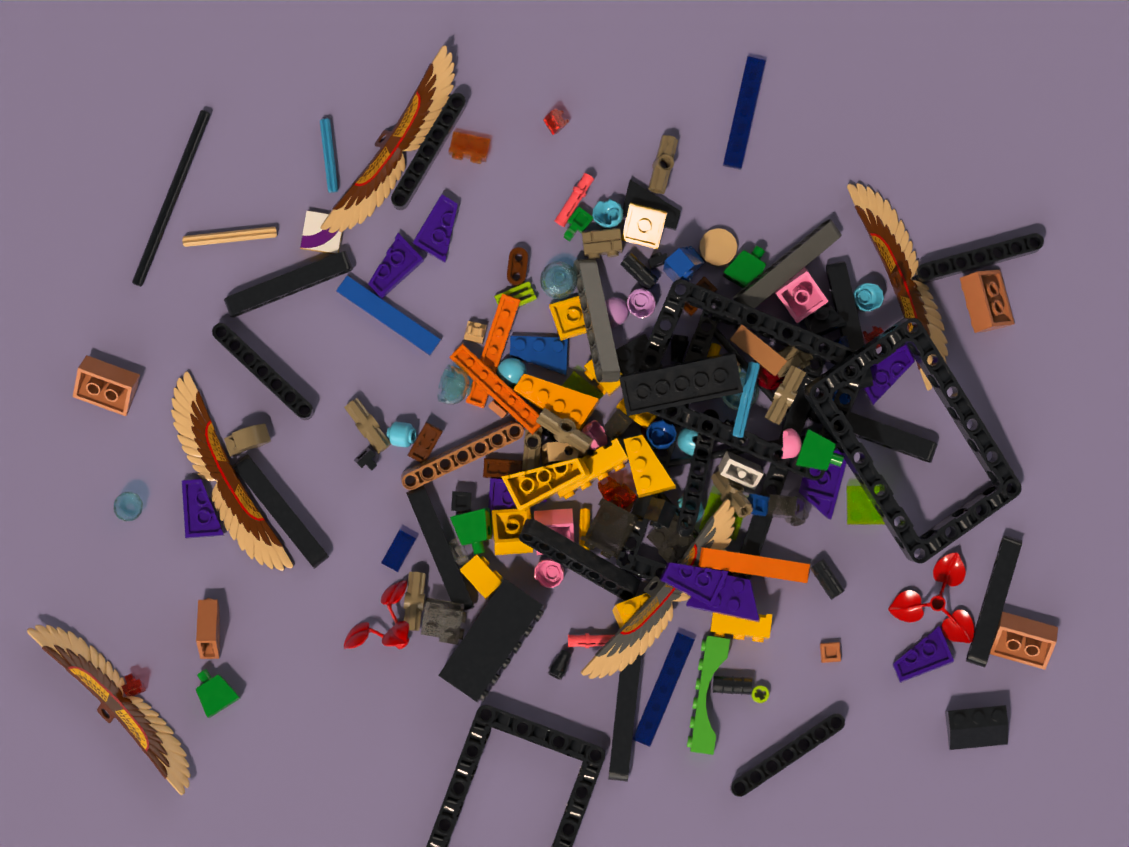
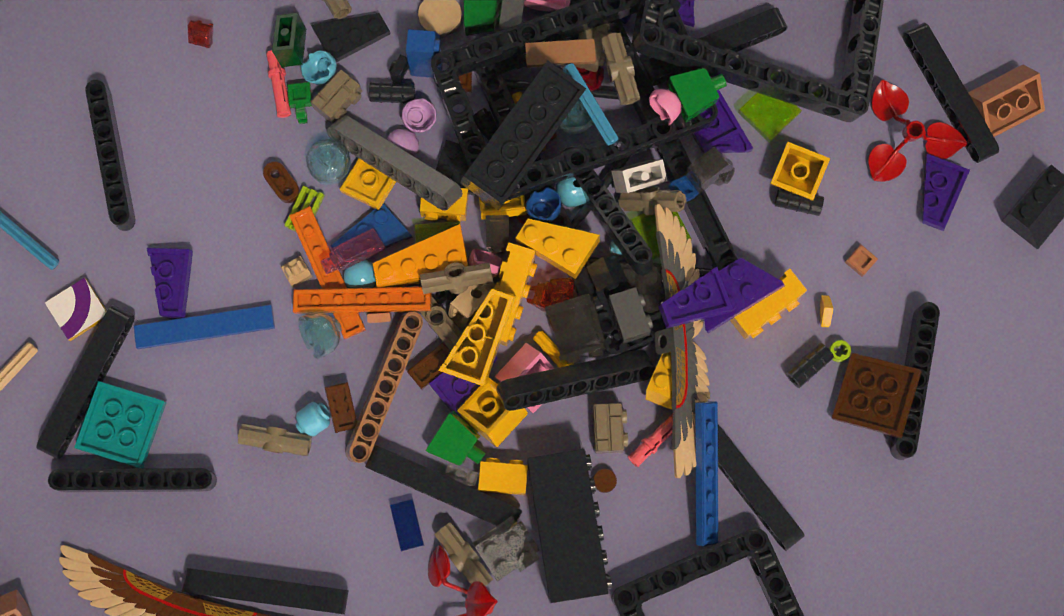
camera: 45 degrees left, 5 degrees down
dark tan brick [224,424,271,457] -> none
piece [320,45,455,233] -> none
black tile [354,447,377,471] -> none
dark purple wing [412,194,458,263] -> none
clear orange bracket [448,131,491,164] -> none
black tile [451,491,472,512] -> none
bright pink hair [534,559,564,588] -> none
black cone [548,650,572,680] -> none
tile [621,203,667,249] -> none
clear blue tile [632,632,695,747] -> none
bright green arch [687,636,730,755] -> none
orange tile [698,547,810,583] -> none
none -> teal plate [74,381,167,468]
none -> dark green brick [272,13,307,67]
none -> clear pink hinge [321,228,385,274]
none -> dark tan brick [593,403,628,454]
none -> reddish brown tile [594,469,617,493]
none -> dark grey brick [608,287,653,344]
none -> blue tile [695,401,718,546]
none -> yellow slope [770,142,830,201]
none -> yellow tile [820,295,833,327]
none -> reddish brown plate [832,353,921,438]

